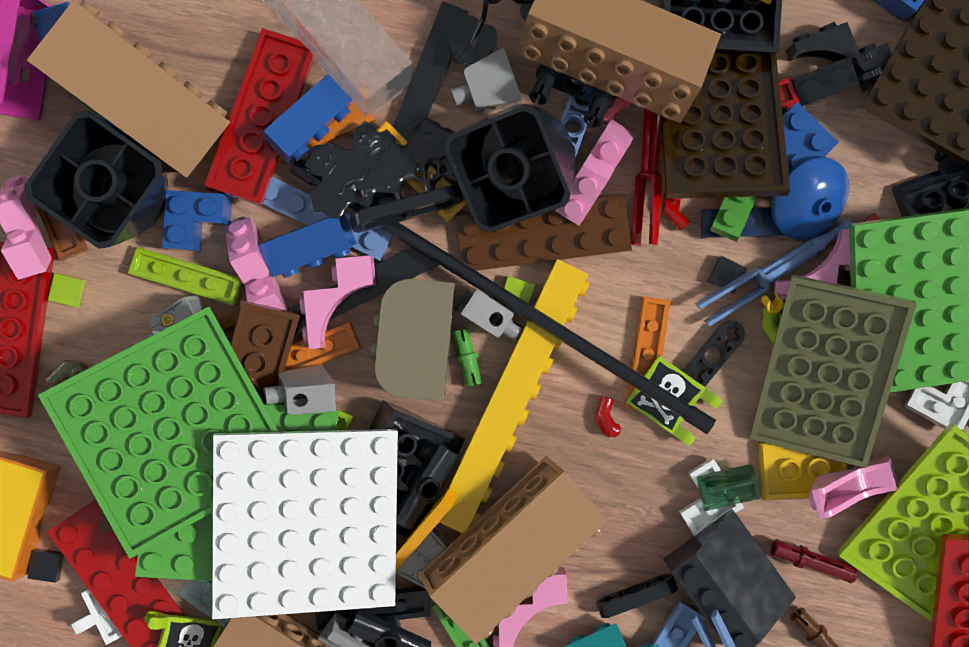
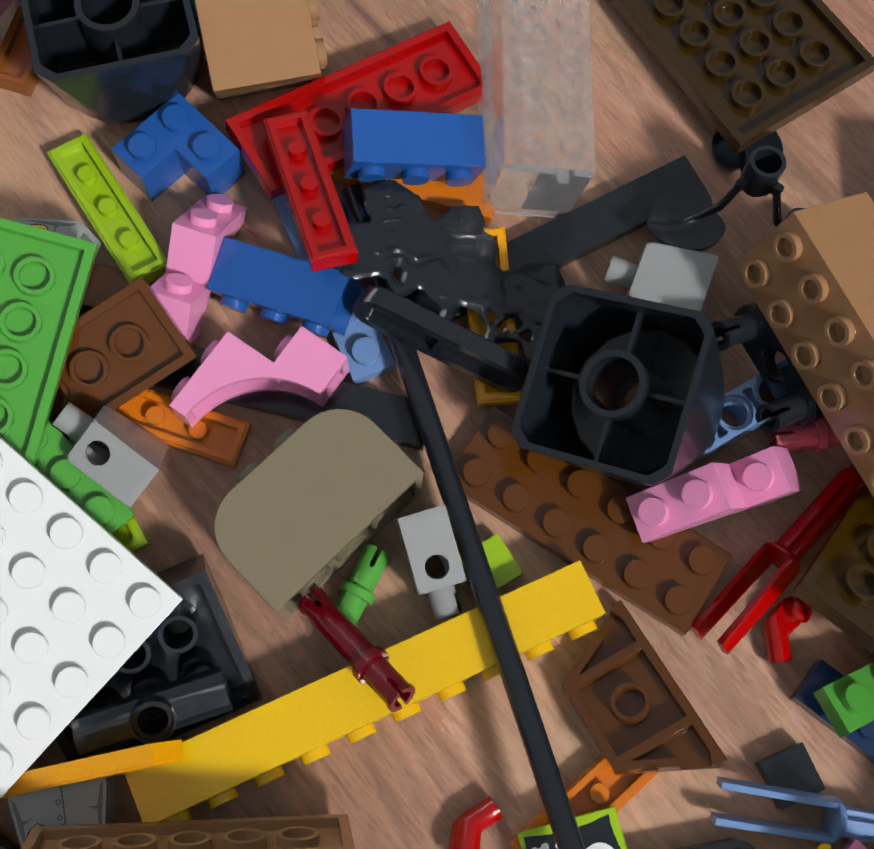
camera: 35 degrees right, 15 degrees down
none -> red tile [263,110,358,272]
none -> dark red pin [298,587,416,712]
none -> reddish brown wing [562,600,728,775]

